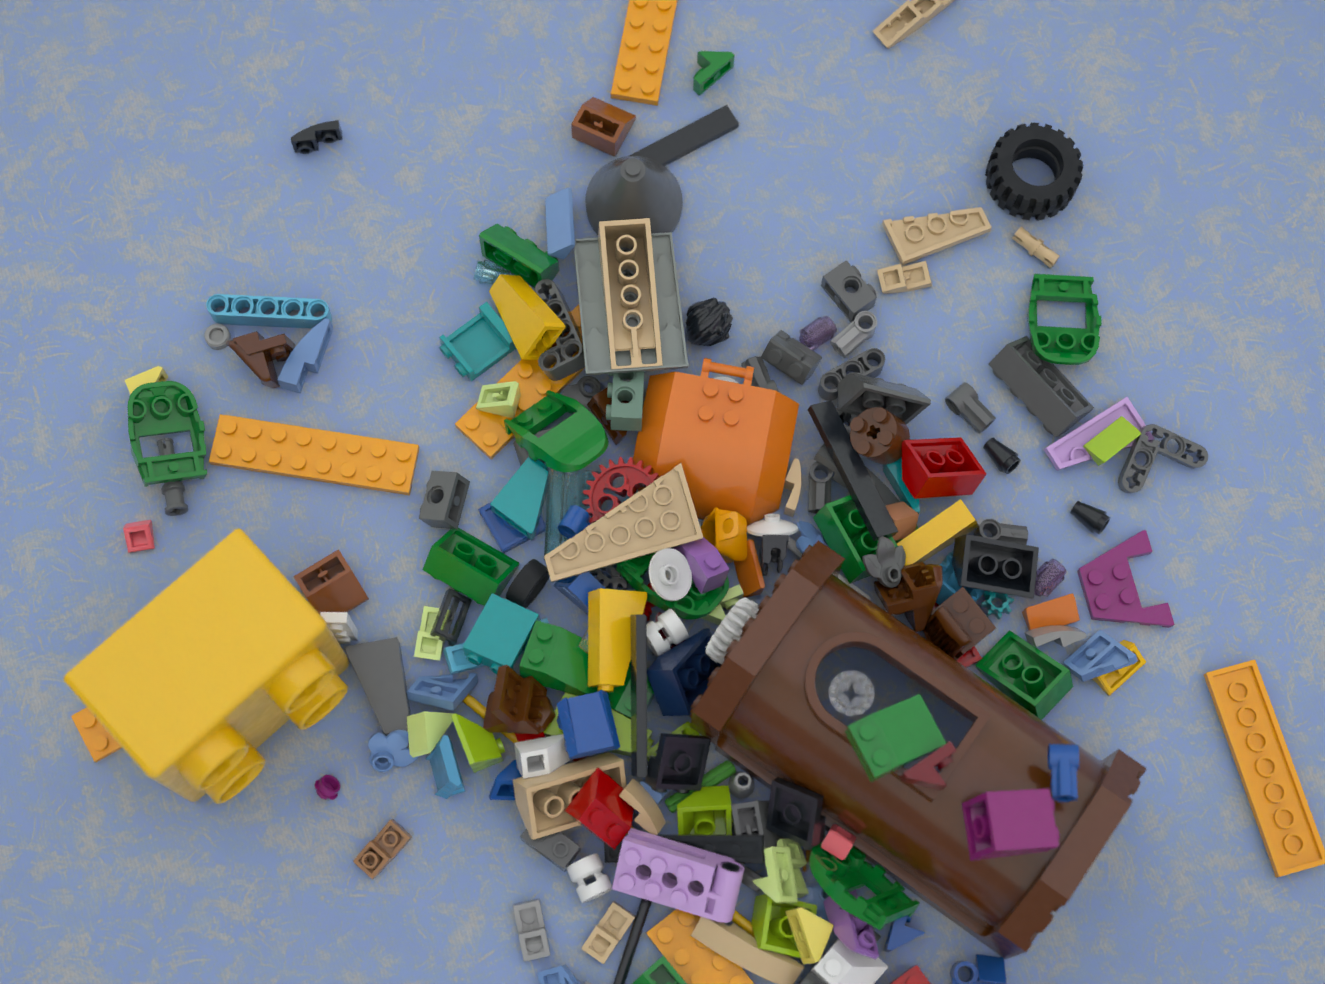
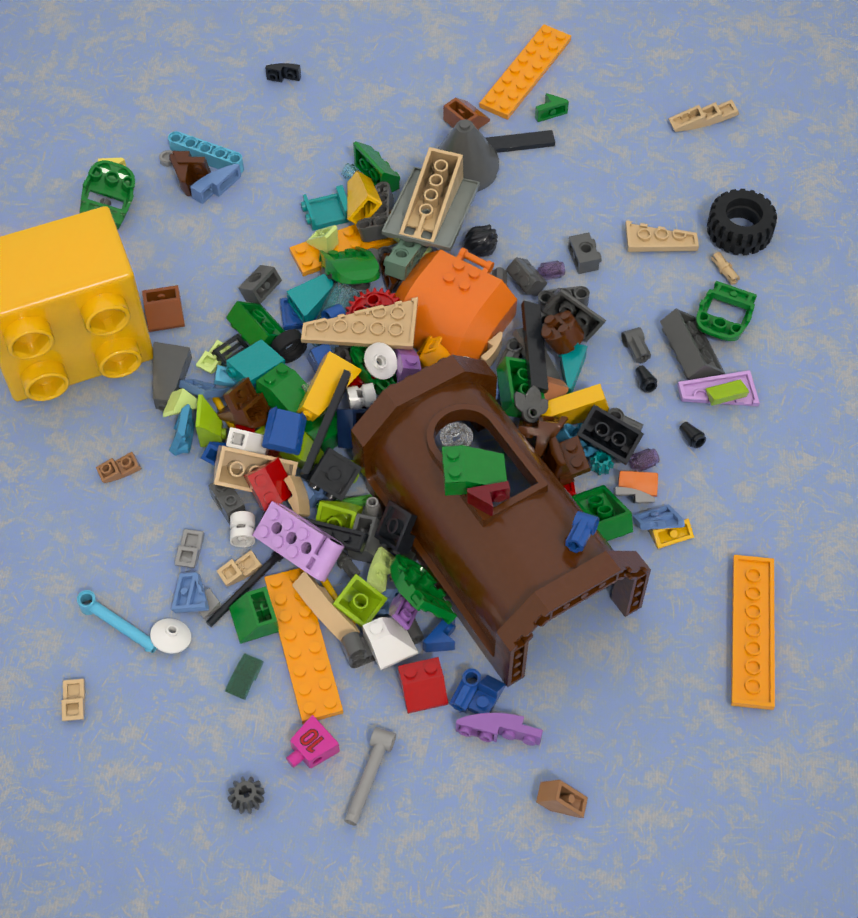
camera: 25 degrees right, 15 degrees down
light orange plate [209,414,419,495] -> none
magenta plate [314,775,340,800] -> none
white plate [320,612,358,644] -> none
medium blue plate [368,730,419,772] -> none
medium blue slope [545,187,575,260] -> none
yellowish green slope [753,847,798,903] -> none
light yellow slope [785,907,834,964] -> none
coral slope [821,824,857,860] -> none
light grey piece [830,311,877,358] -> none
tan slope [877,261,932,294] -> none
red slope [902,437,987,499] -> none
magenta slope [962,789,1059,861] -> none
magenta wing [1077,530,1175,628] -> none
dark grey beam [1118,424,1208,493] -> none

